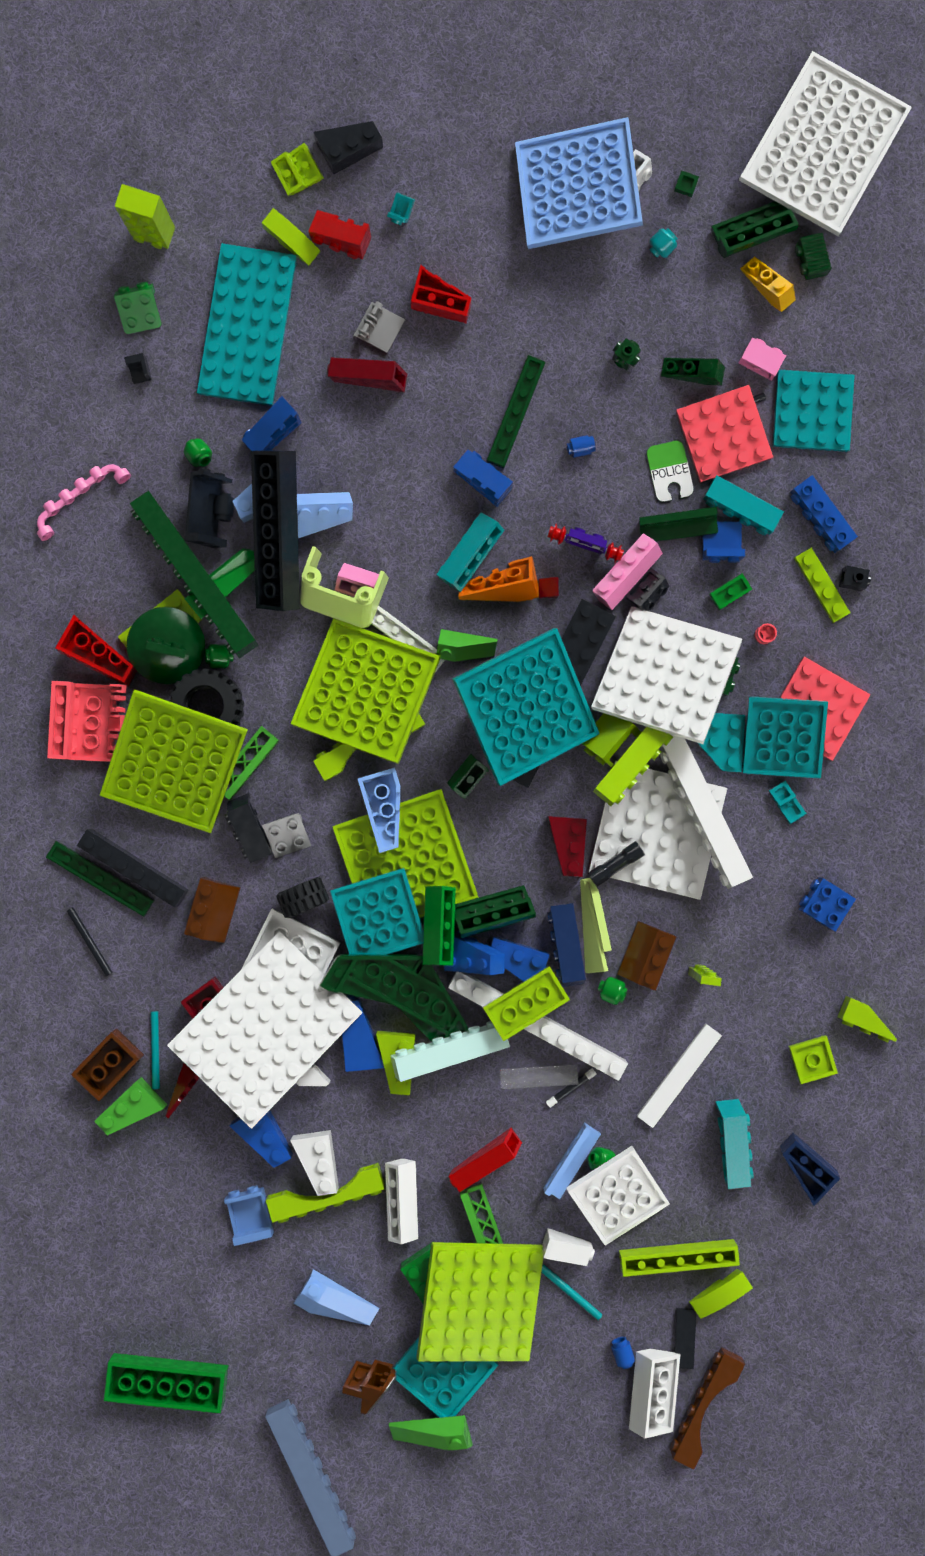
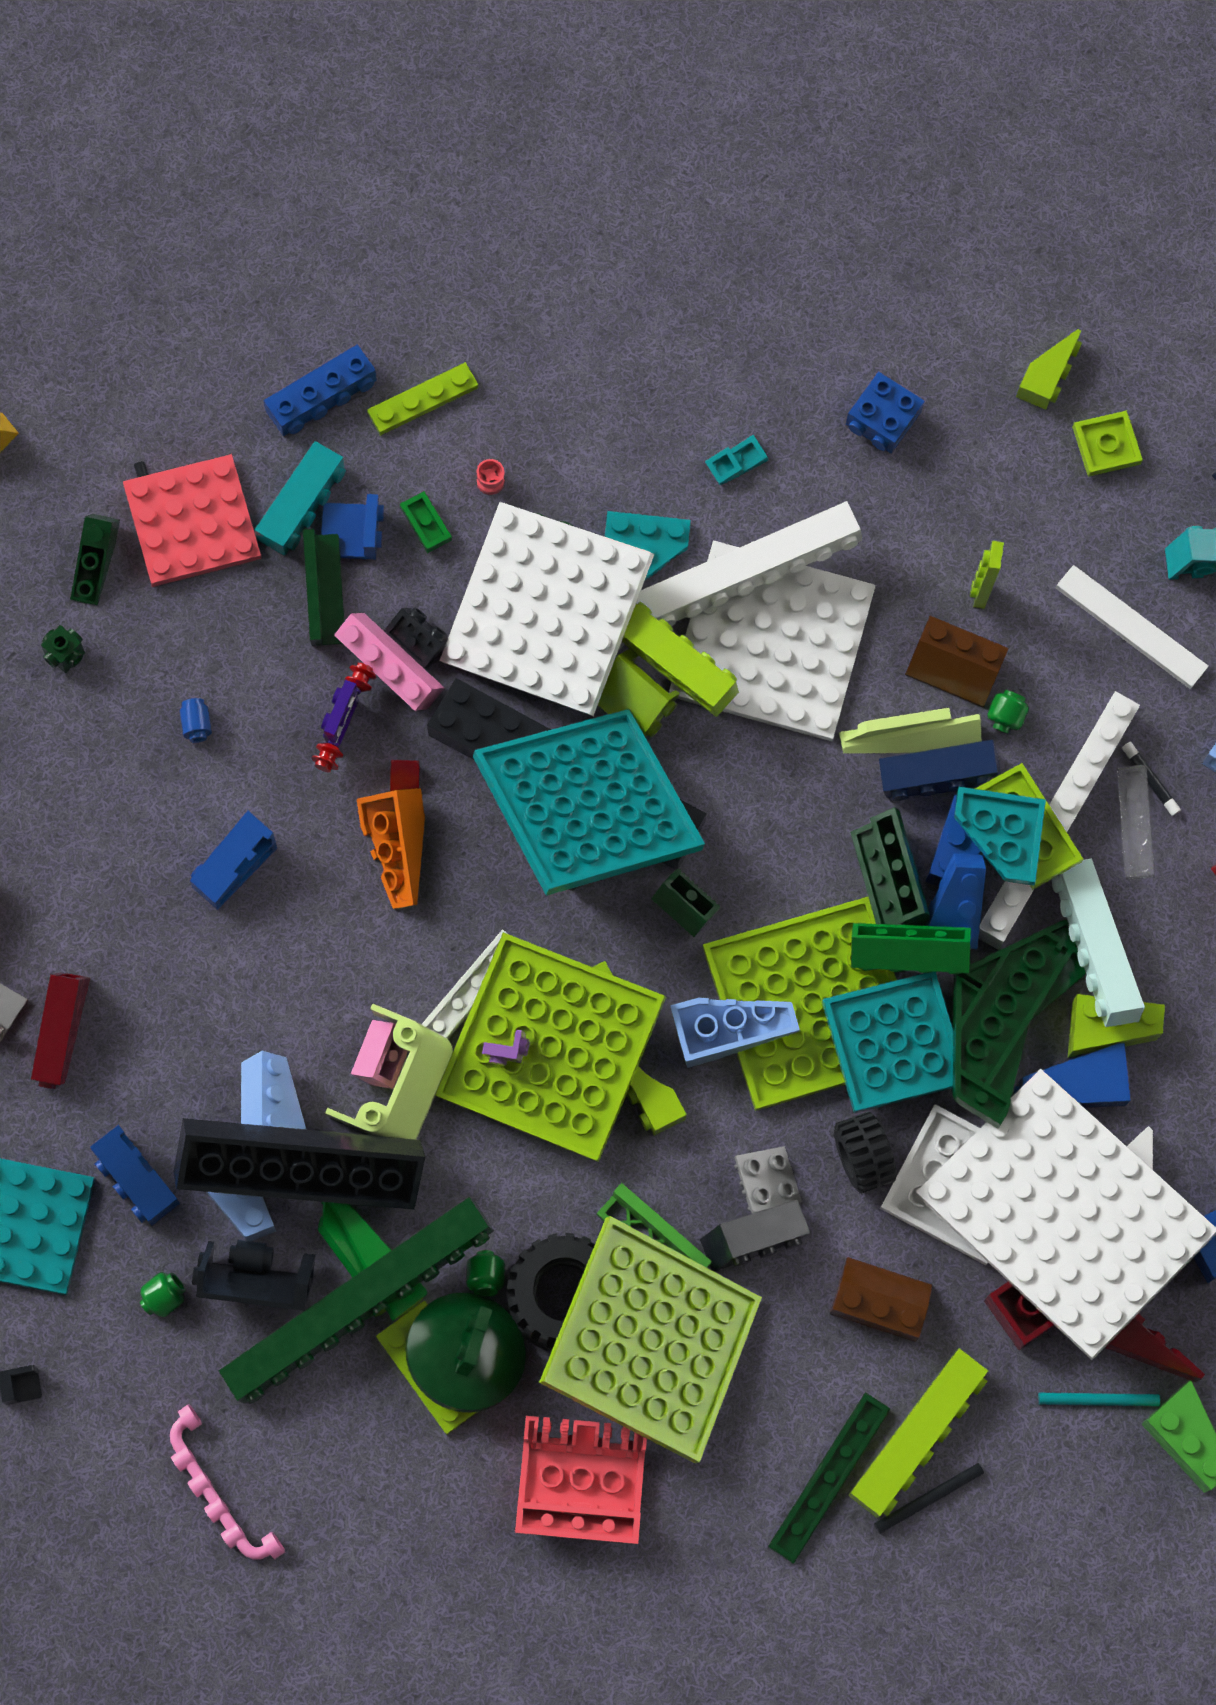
camera: 90 degrees left, 15 degrees down
red wedge [55,615,137,687] -> none
reddish brown brick [71,1029,144,1101] -> none
black brick [76,829,189,908] -> none
teal brick [436,513,505,592] -> none
bright green slope [436,629,498,662] -> none
dark green tile [487,355,546,468] -> none
dark red wedge [547,816,587,877] -> none
black axle [587,841,645,887] -> none
piece [647,441,693,502] -> none
bright pink brick [738,338,786,381] -> none
teal plate [742,696,828,778] -> none
teal plate [773,370,855,452] -> none
coral plate [780,657,870,761] -> none
black brick [839,566,871,591] -> none
none -> medium lavender bracket [482,1029,530,1066]
none -> lime brick [848,1348,988,1518]
none -> teal plate [954,787,1046,886]

